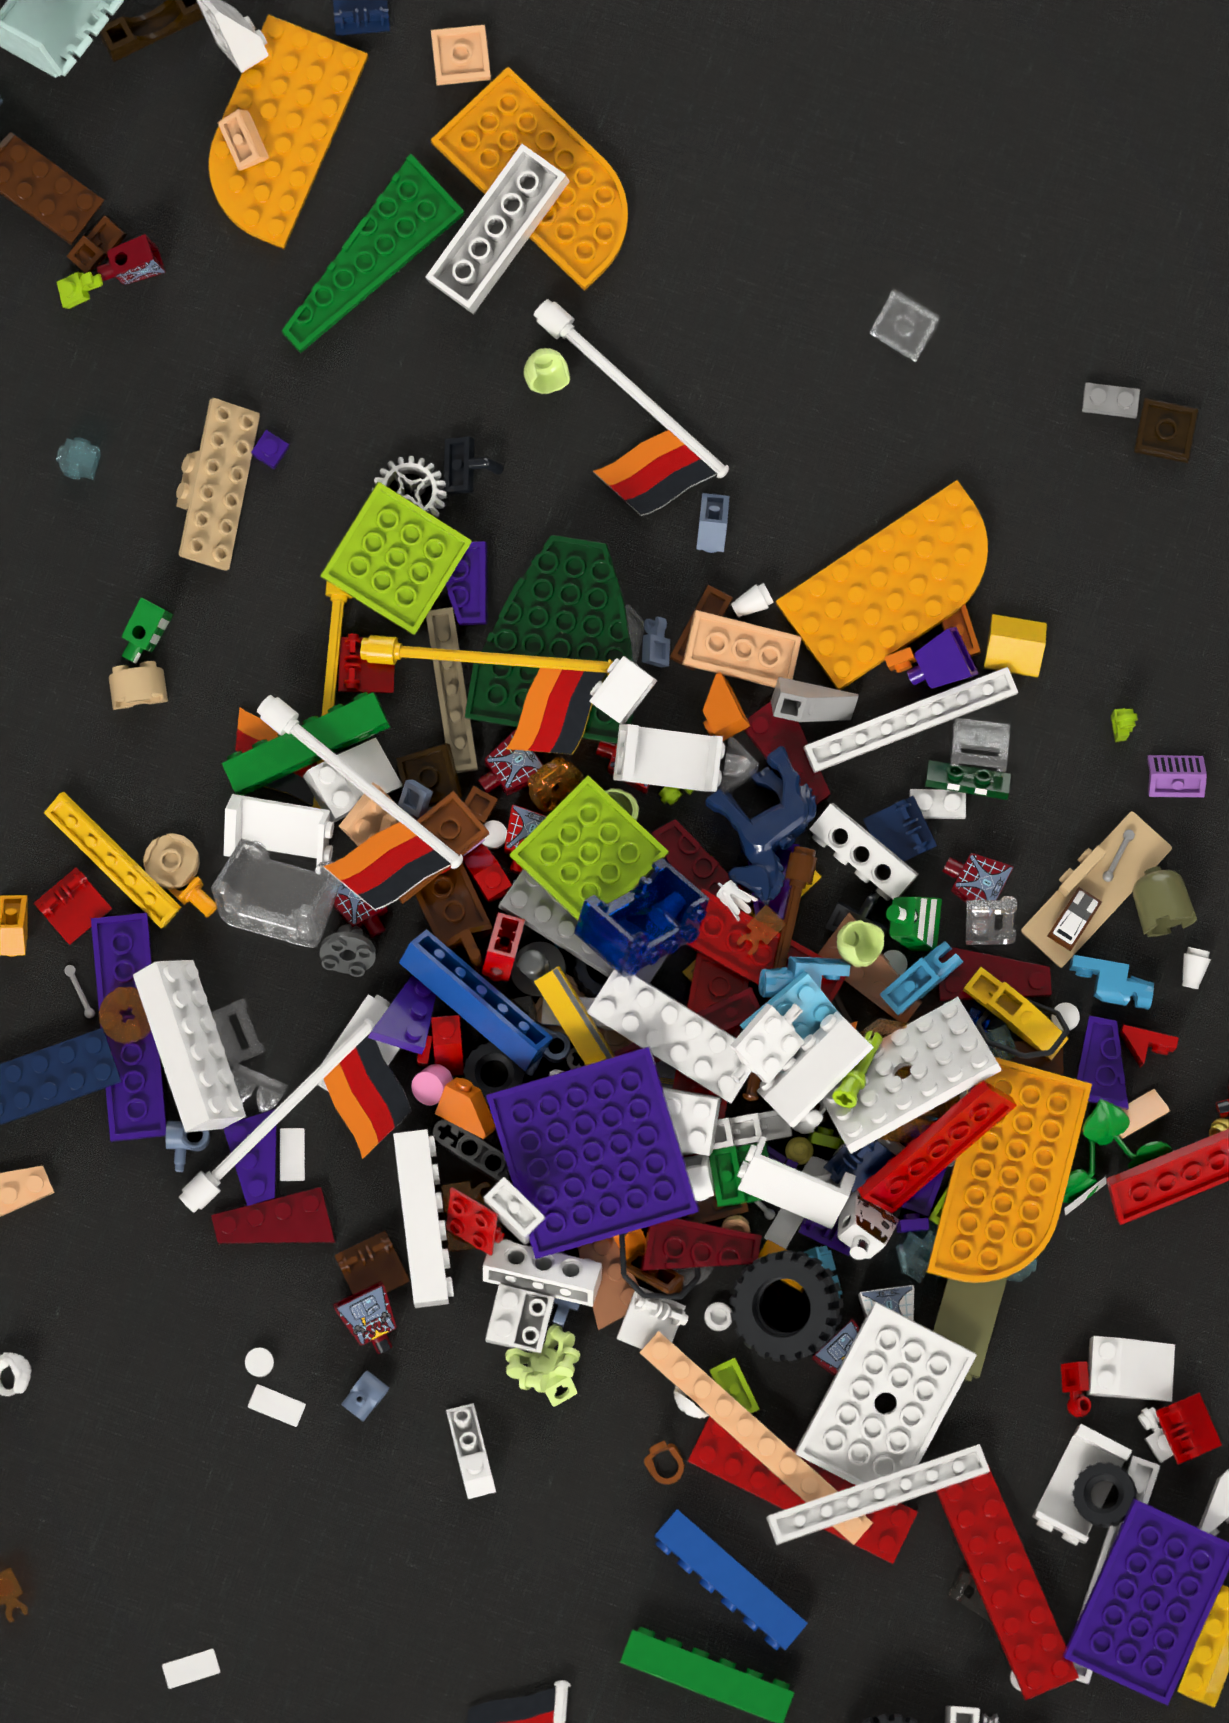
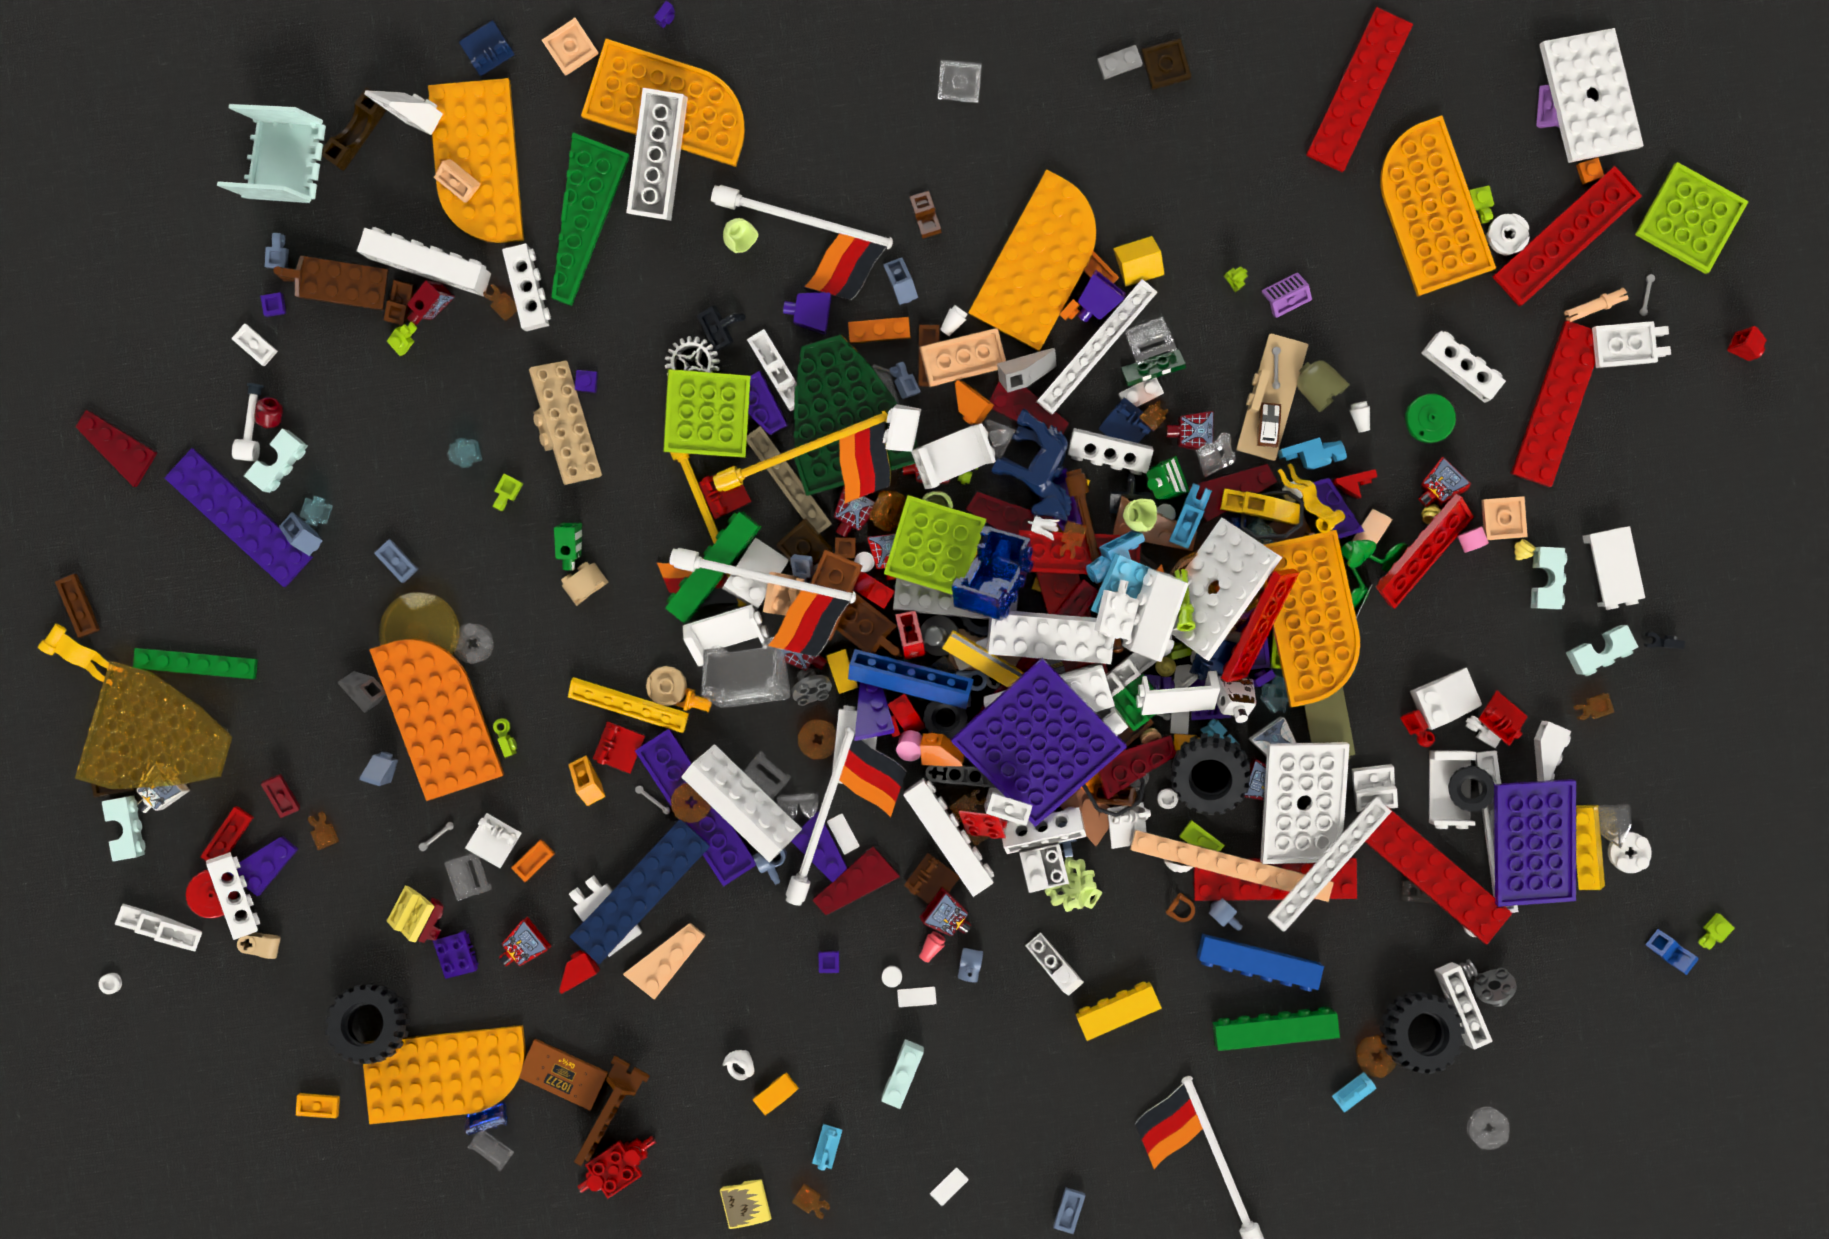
camera: 20 degrees left, 10 degrees up
none -> white brick [357,227,491,297]
none -> clear orange plate [483,284,517,321]
none -> lime plate [493,474,523,511]
none -> white brick [502,243,551,331]
none -> dark purple plate [654,1,675,28]
none -> white slope [747,329,796,411]
none -> light orange slope [753,1073,799,1115]
none -> dark purple torso [783,293,831,334]
none -> clear orange plate [798,719,837,759]
none -> medium azure hinge [812,1124,842,1170]
none -> dark purple plate [819,951,840,973]
none -> yellow tile [826,649,858,694]
none -> orange plate [848,317,910,343]
none -> light aqua arch [881,1039,924,1109]
none -> reddish brown slope [910,191,942,239]
none -> coral cone [919,931,946,963]
none -> yellow brick [1076,982,1162,1041]
none -> clear orange plate [1139,401,1169,431]
none -> sand blue piece [1209,898,1242,930]
none -> yellow flag [1278,463,1345,533]
none -> white slope [1352,764,1398,812]

